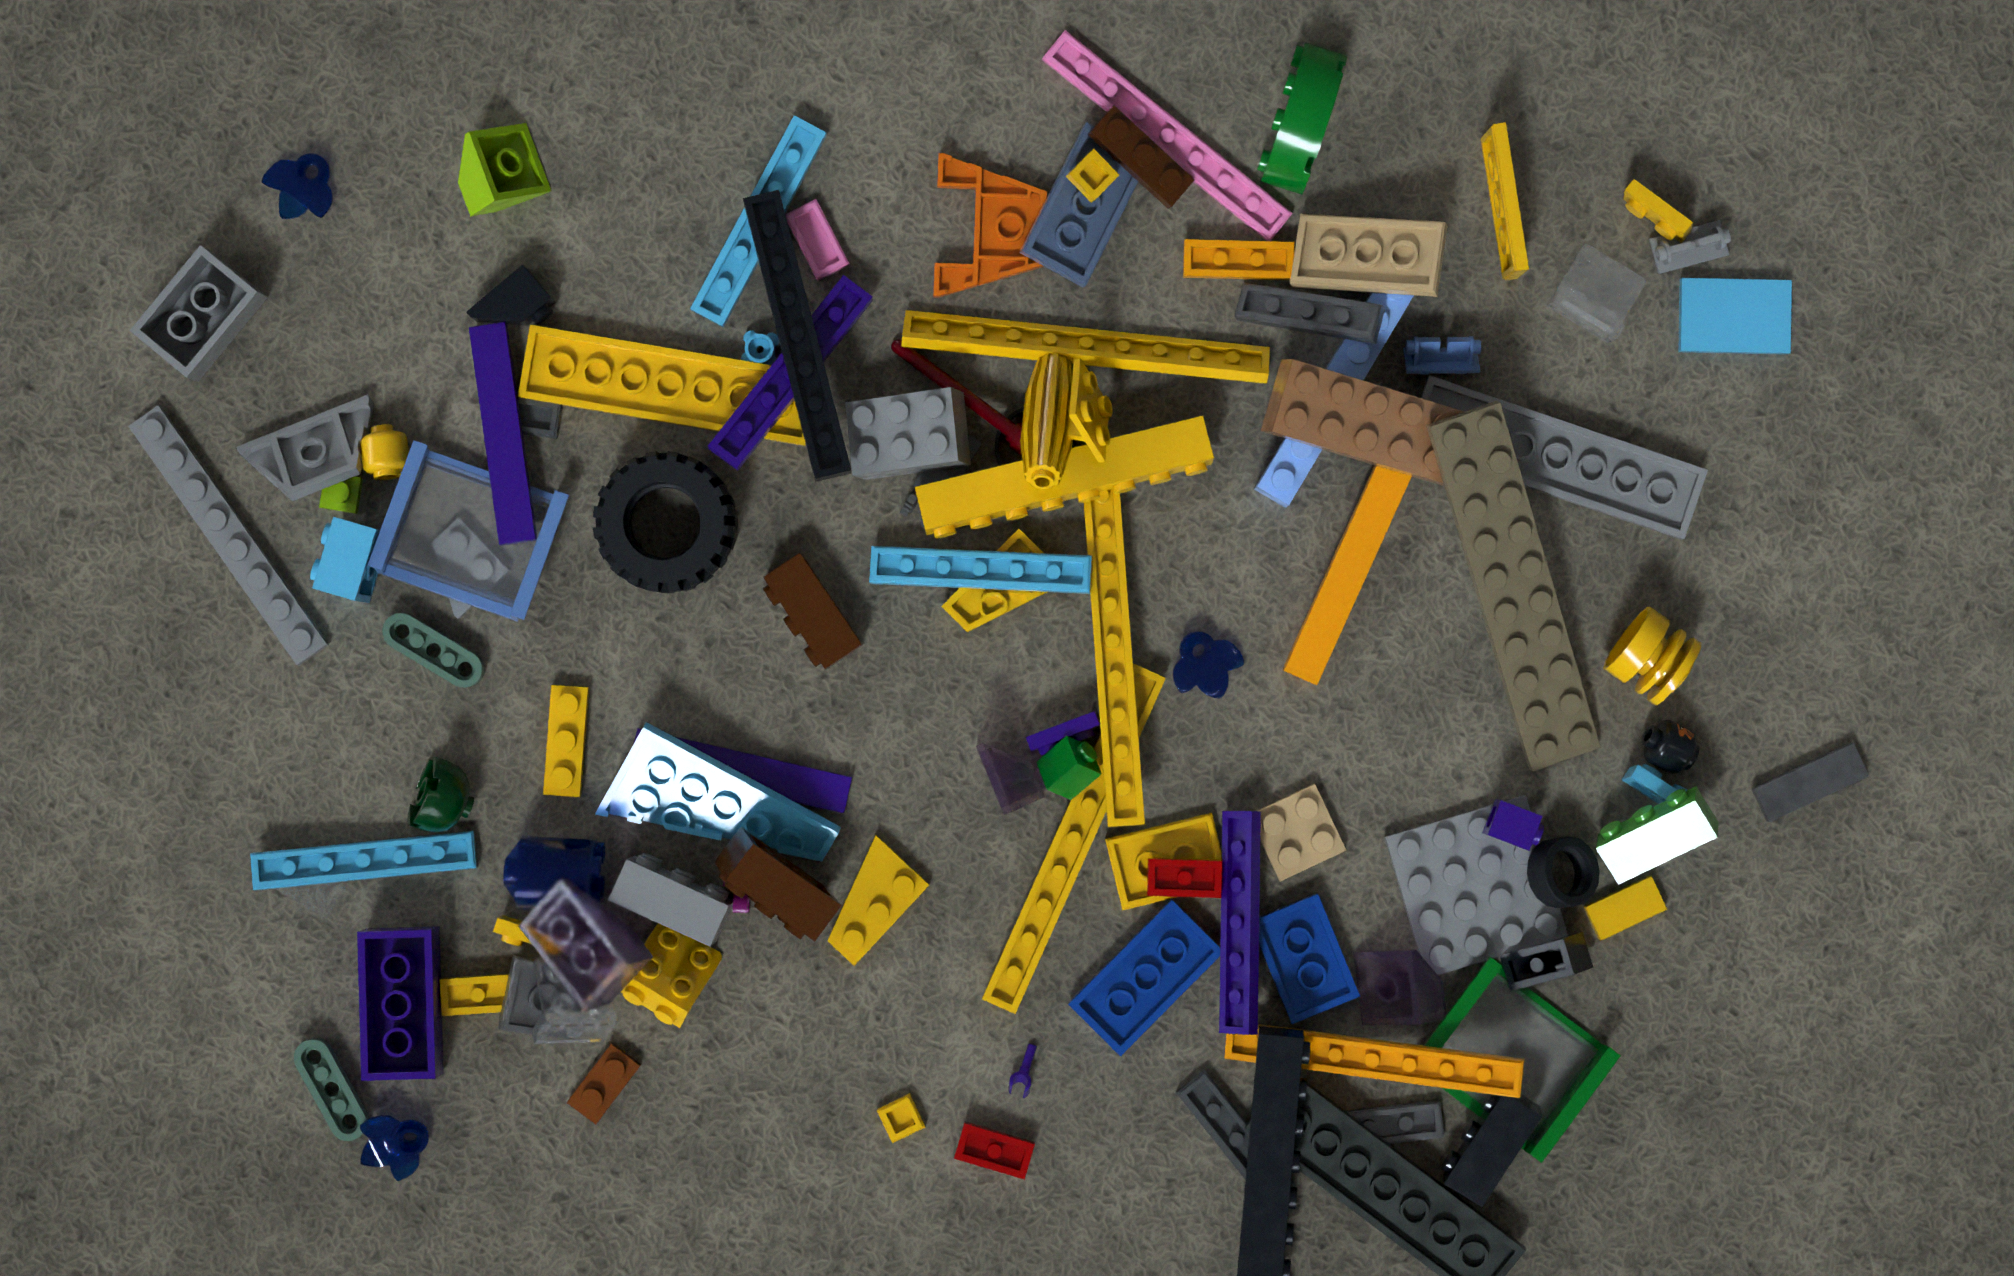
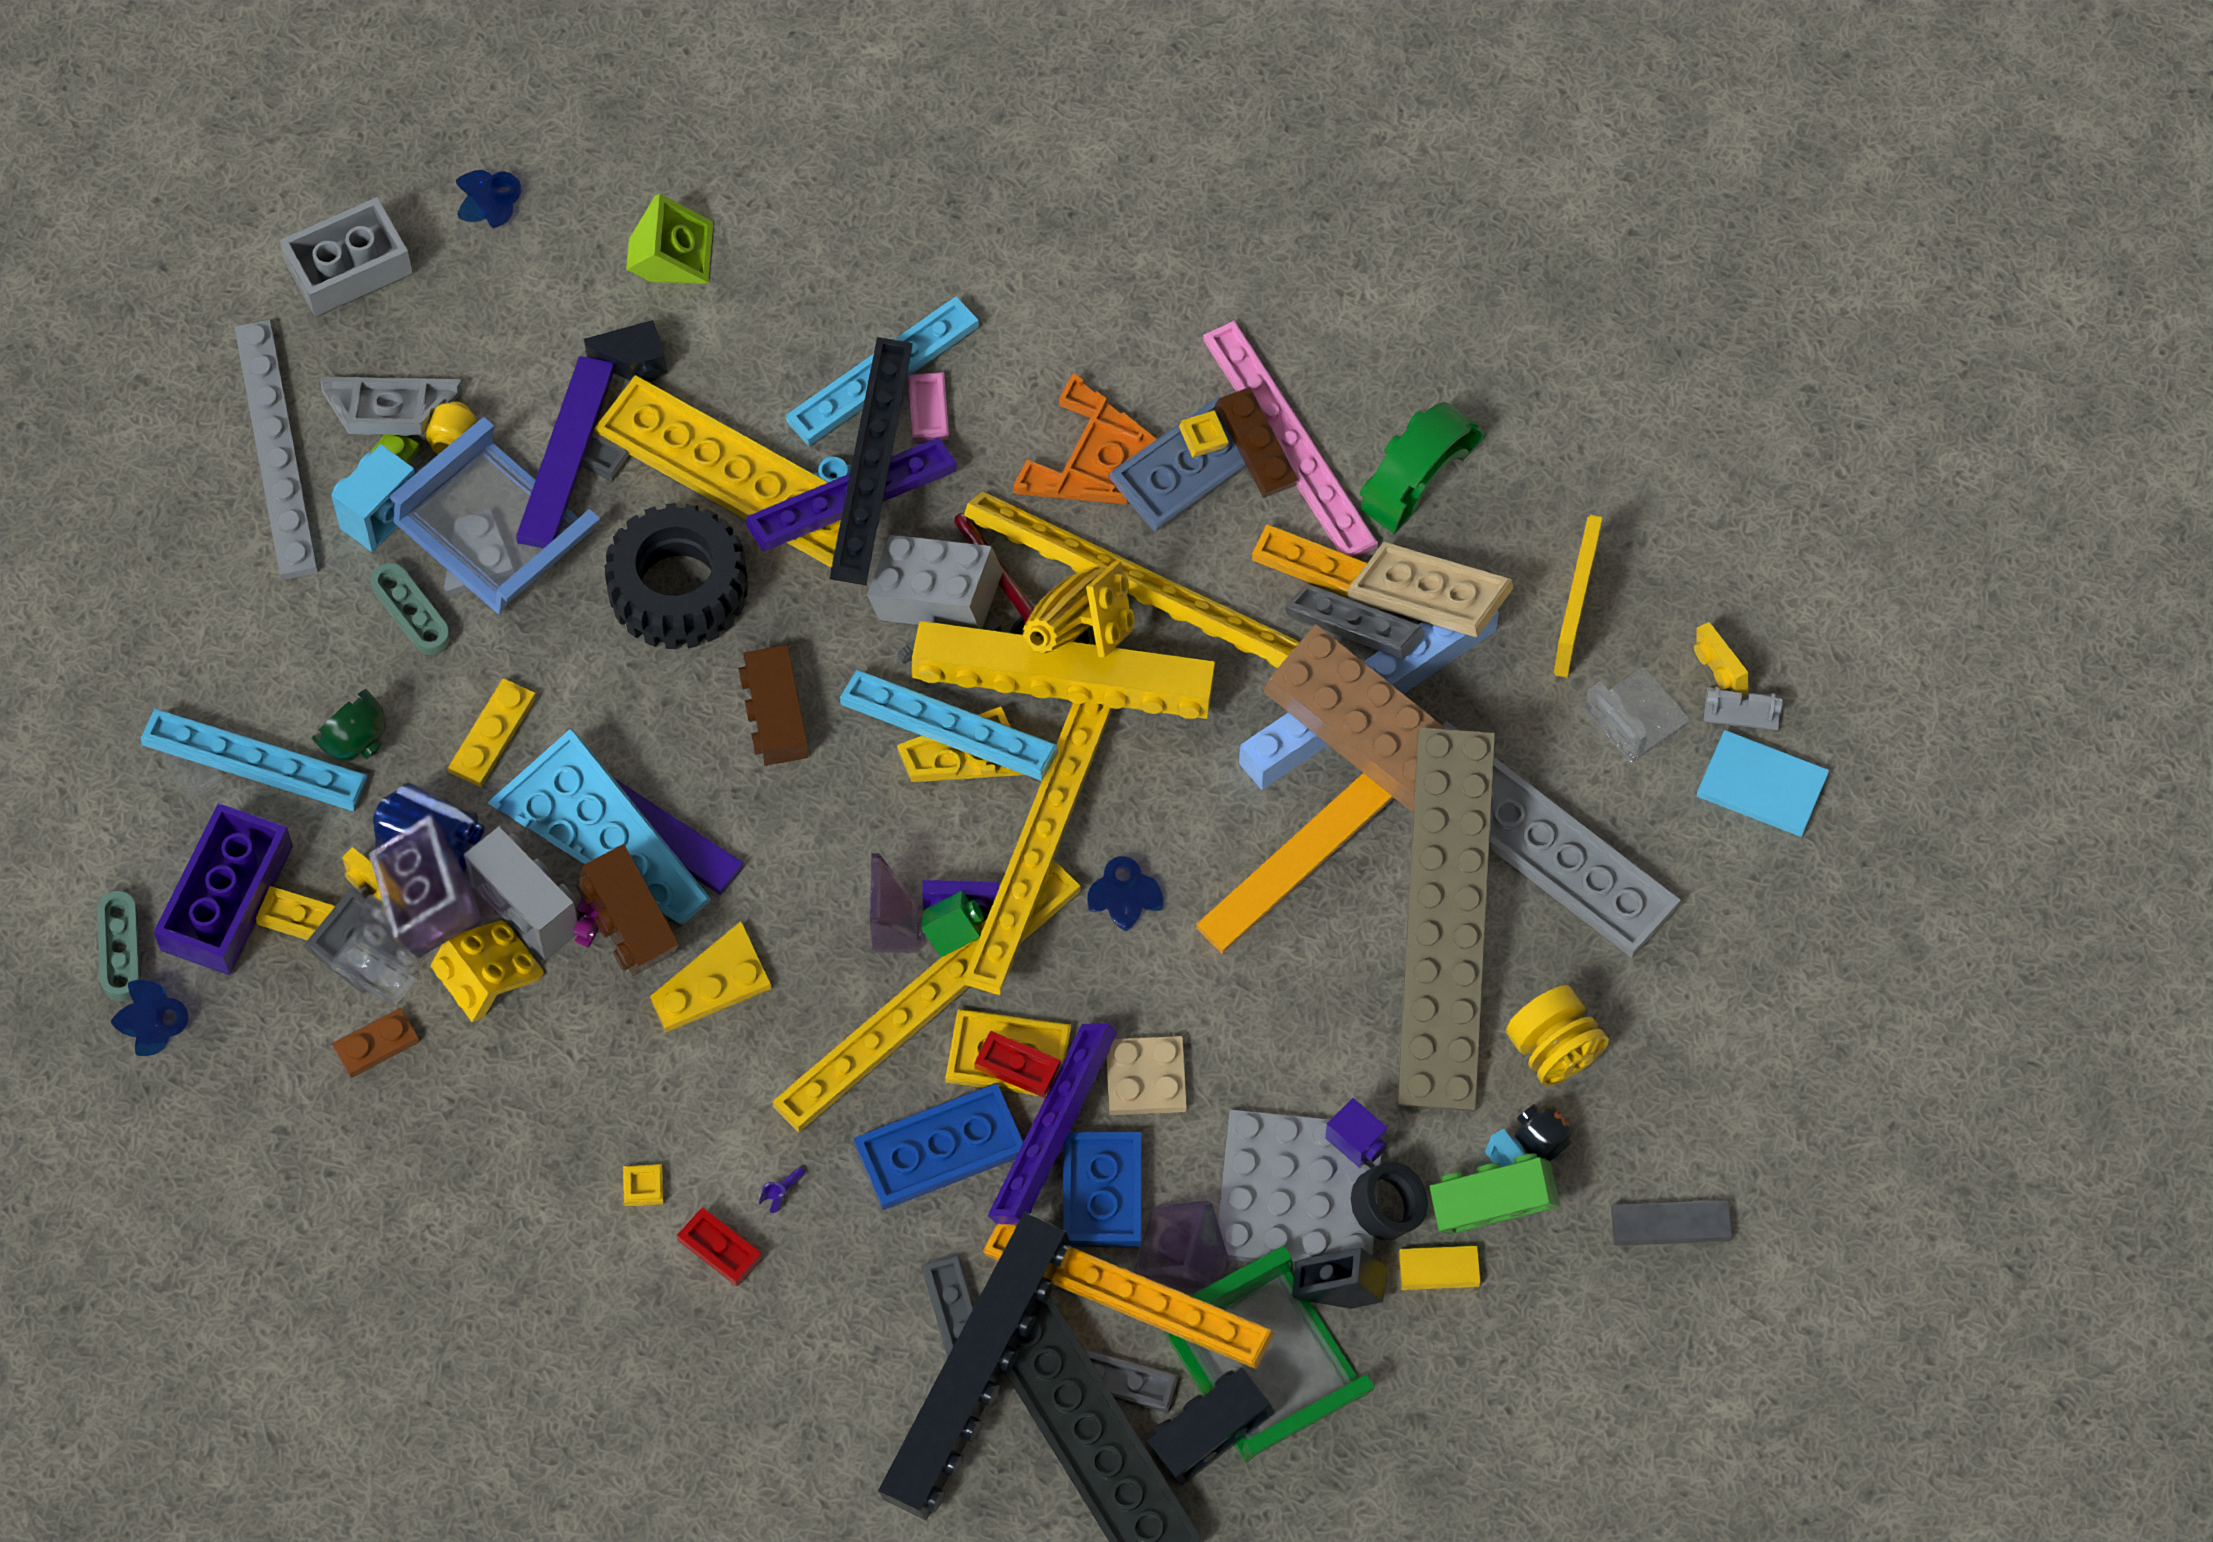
camera: 25 degrees right, 25 degrees down
medium blue hinge [1403,336,1481,374] -> none

